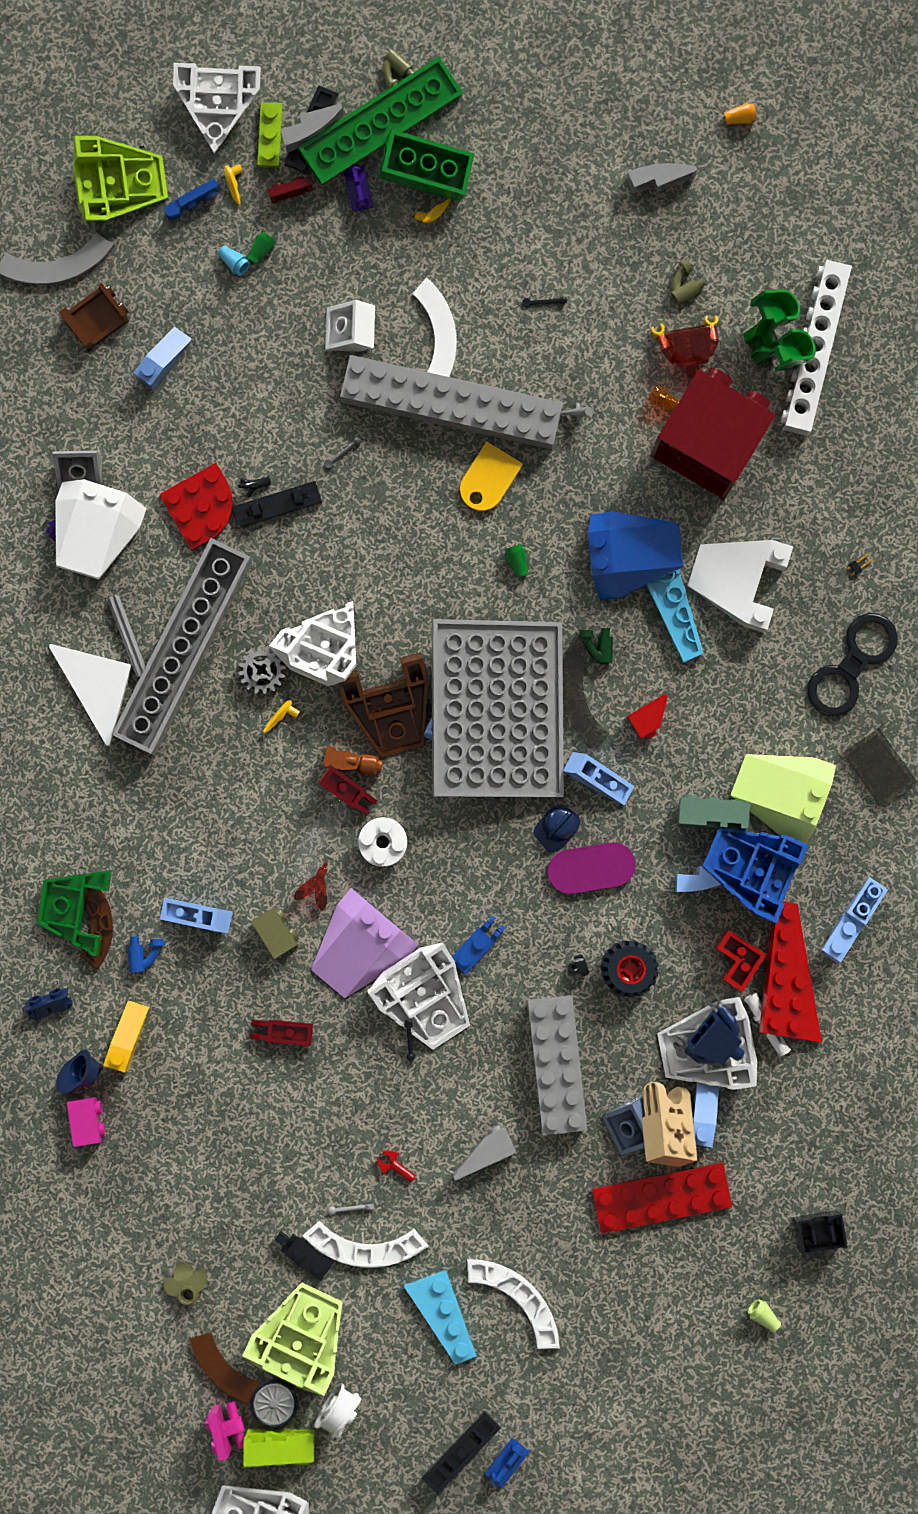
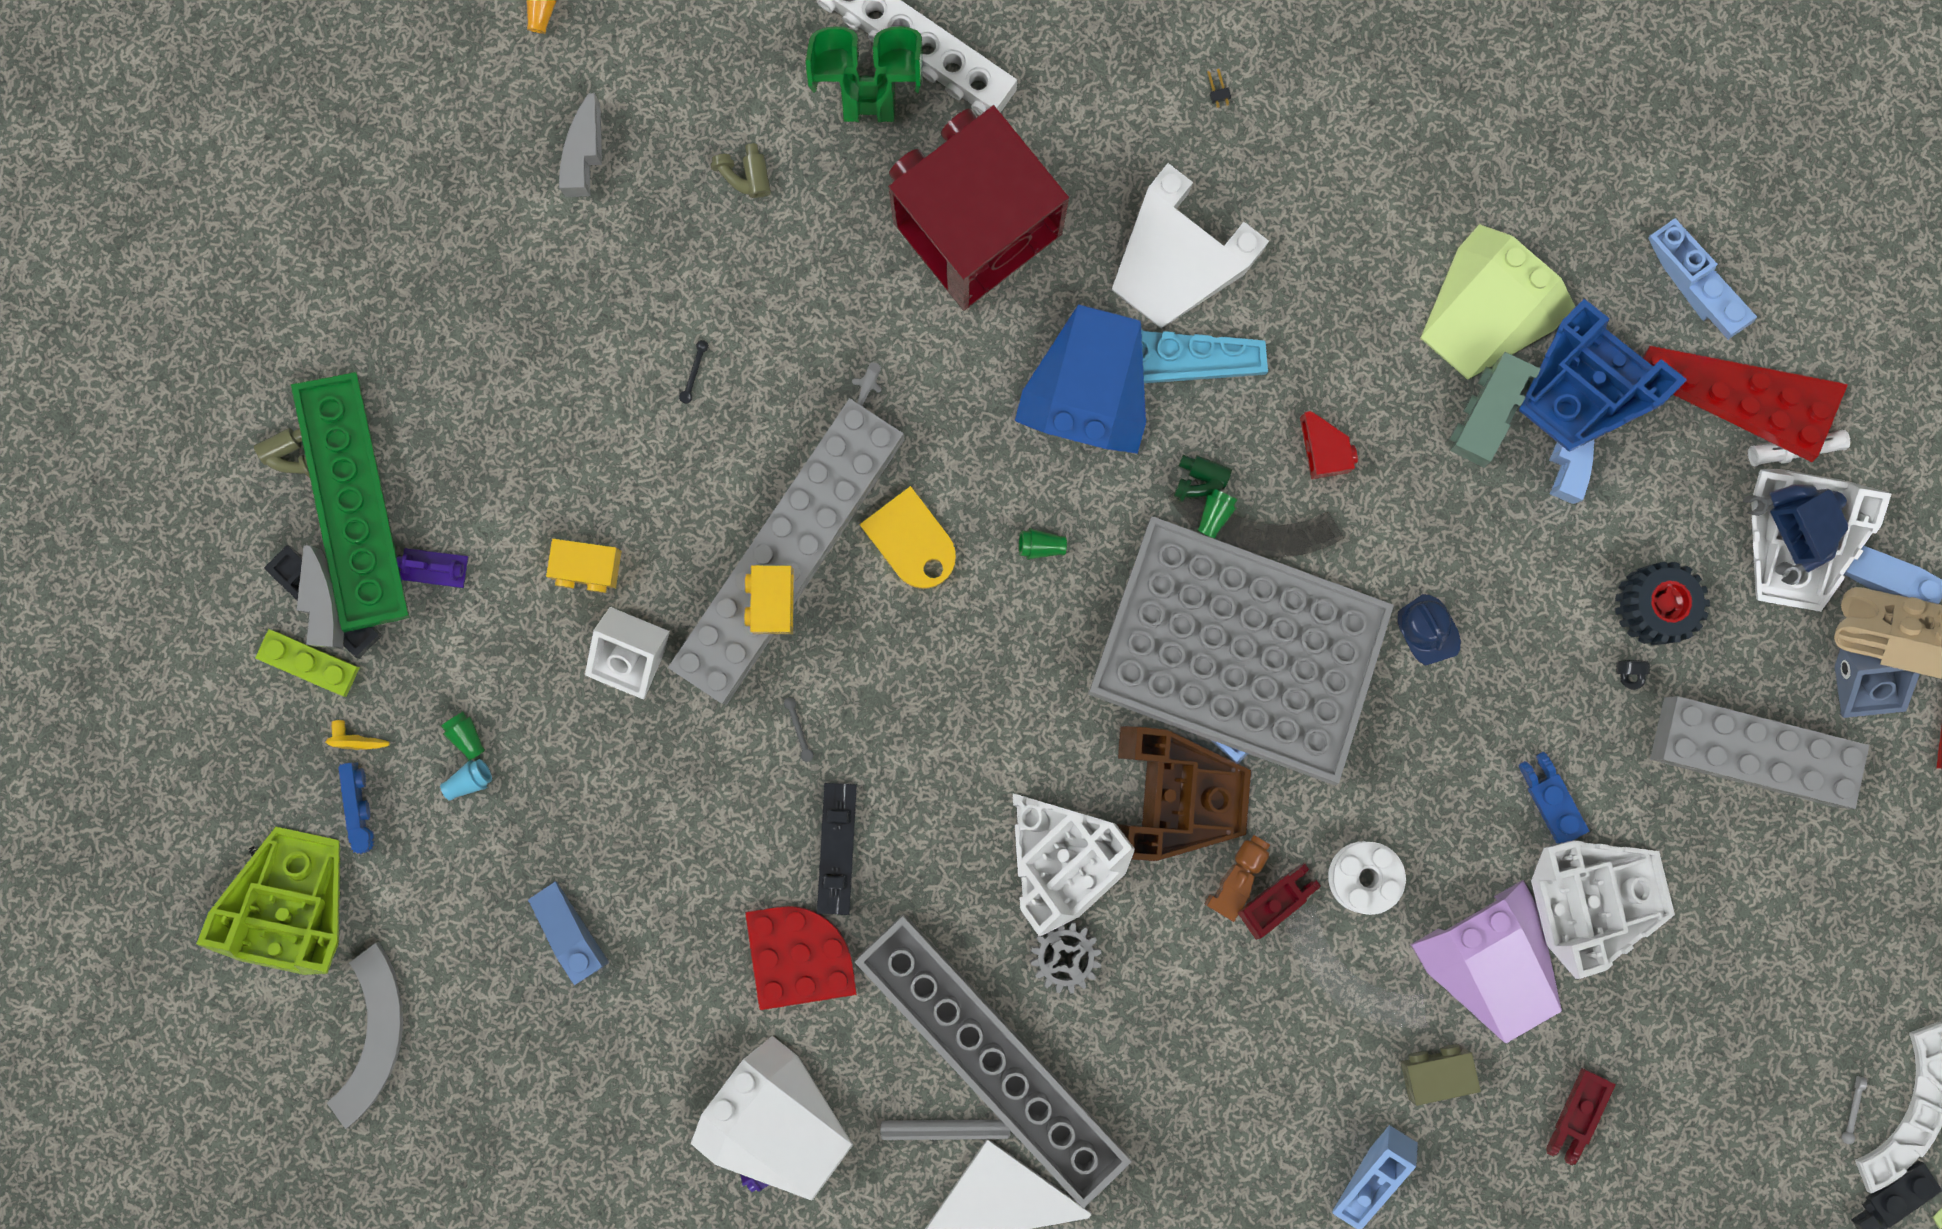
camera: 70 degrees left, 0 degrees up
light grey slope [53,450,102,491] -> none
reddish brown panel [59,282,129,351] -> none
white wedge [173,63,261,154] -> none
black bar [238,476,271,497] -> none
yellow bar [263,700,300,733] -> none
dark red plate [268,176,313,204] -> none
clear red piece [294,862,328,911] -> none
green brick [377,129,475,202] -> none
red bar [377,1150,416,1182] -> none
black hinge [404,1019,415,1061] -> none
white tile [412,277,457,377] -> none
yellow bar [415,199,451,223] -> none
light grey slope [453,1125,517,1181] -> none
magenta tile [548,842,635,894] -> none
light blue slope [563,752,634,805] -> none
clear orange cone [648,385,680,411] -> none
clear red torso [652,316,719,378] -> none
red brick [714,930,767,992] -> none
black bar [807,613,898,716] -> none
clear smoke tile [842,728,917,807] -> none
none -> yellow brick [546,538,622,593]
none -> yellow brick [744,565,794,634]
none -> green cone [1197,489,1238,539]

